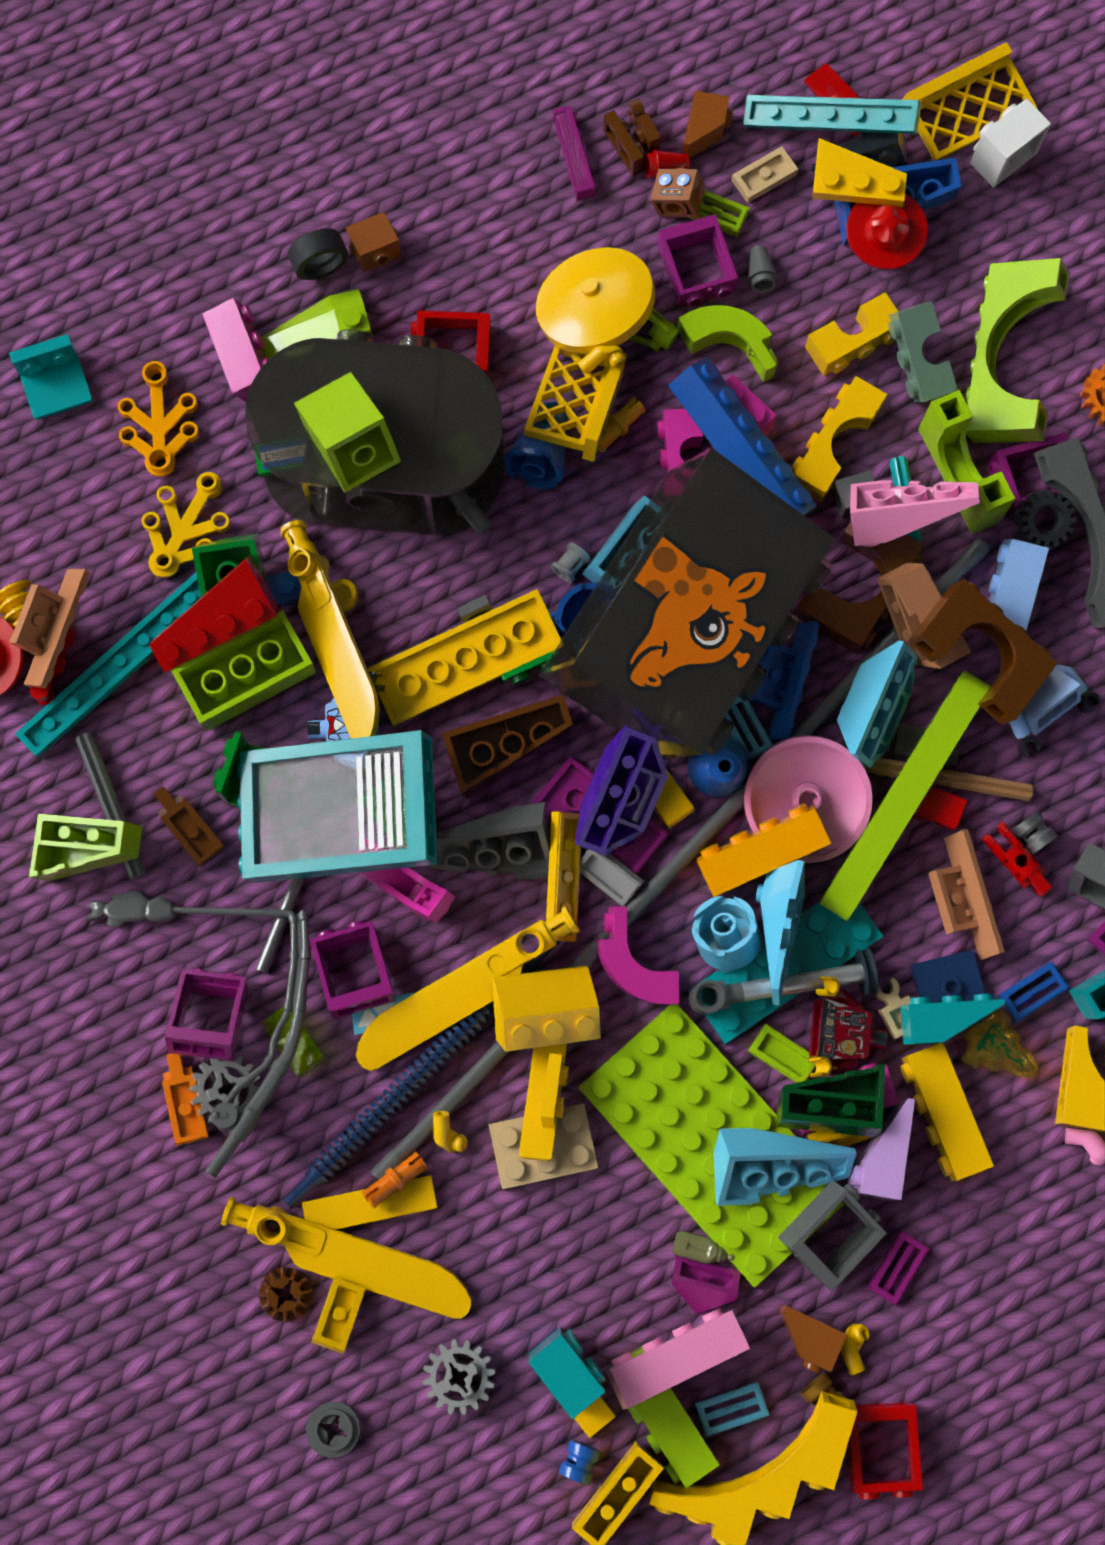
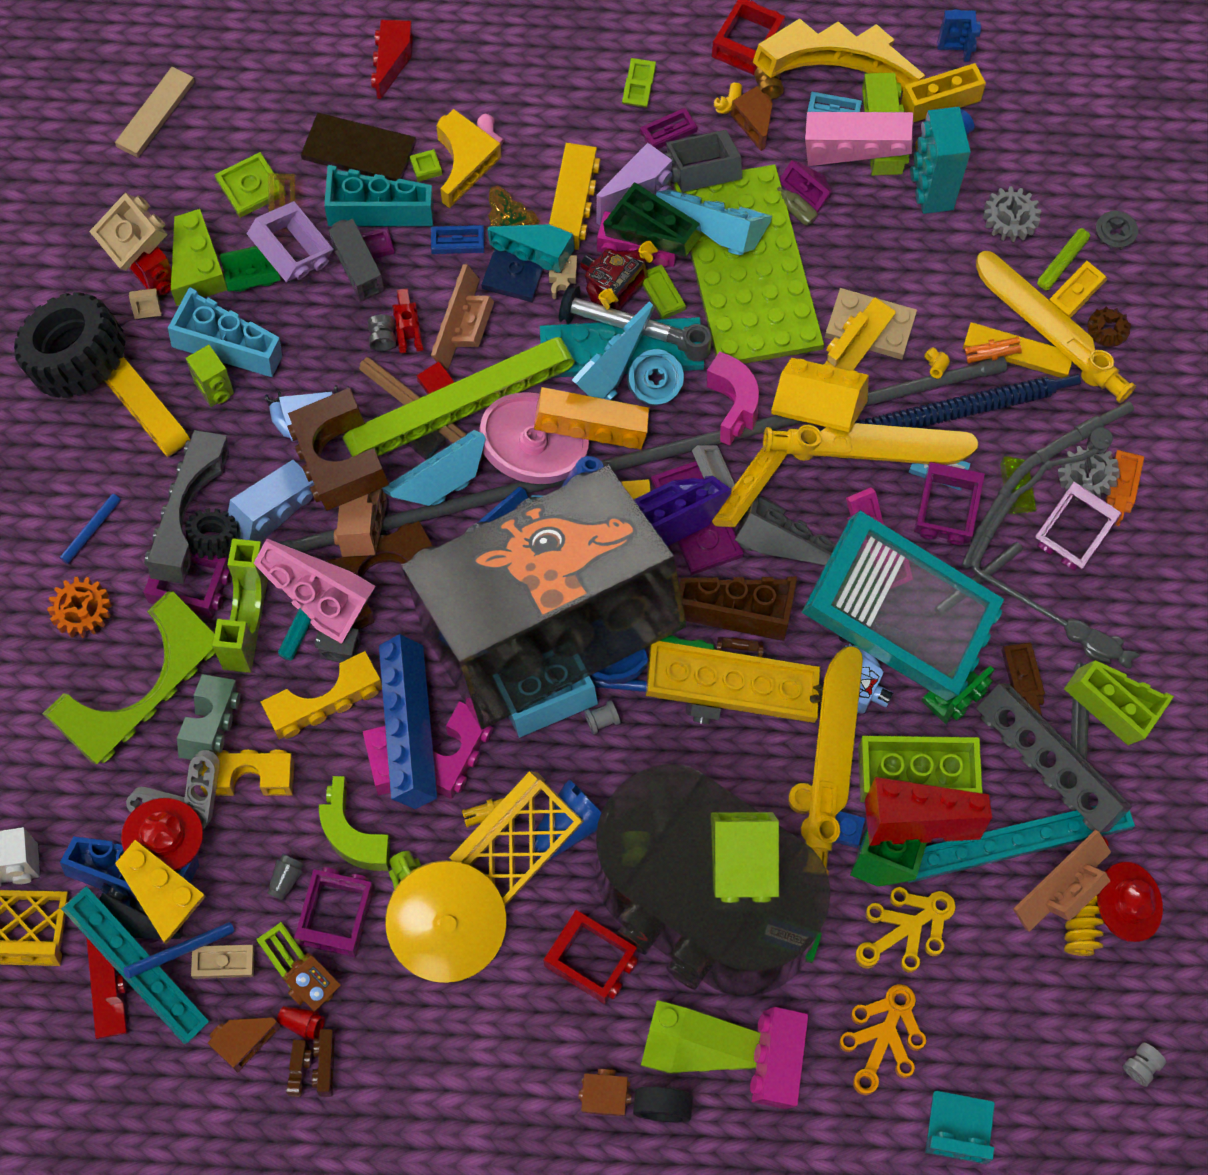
camera: 150 degrees left, 10 degrees down
magenta piece [553,106,597,201] -> none
yellow arm [578,345,626,374] -> none
none -> blue bar [124,922,234,979]
none -> light grey beam [126,750,220,829]
none -> lime slope [622,58,656,108]
none -> reddish brown piece [716,637,763,657]
none -> dark grey brick [976,683,1133,833]
none -> lime axle [1037,228,1090,291]

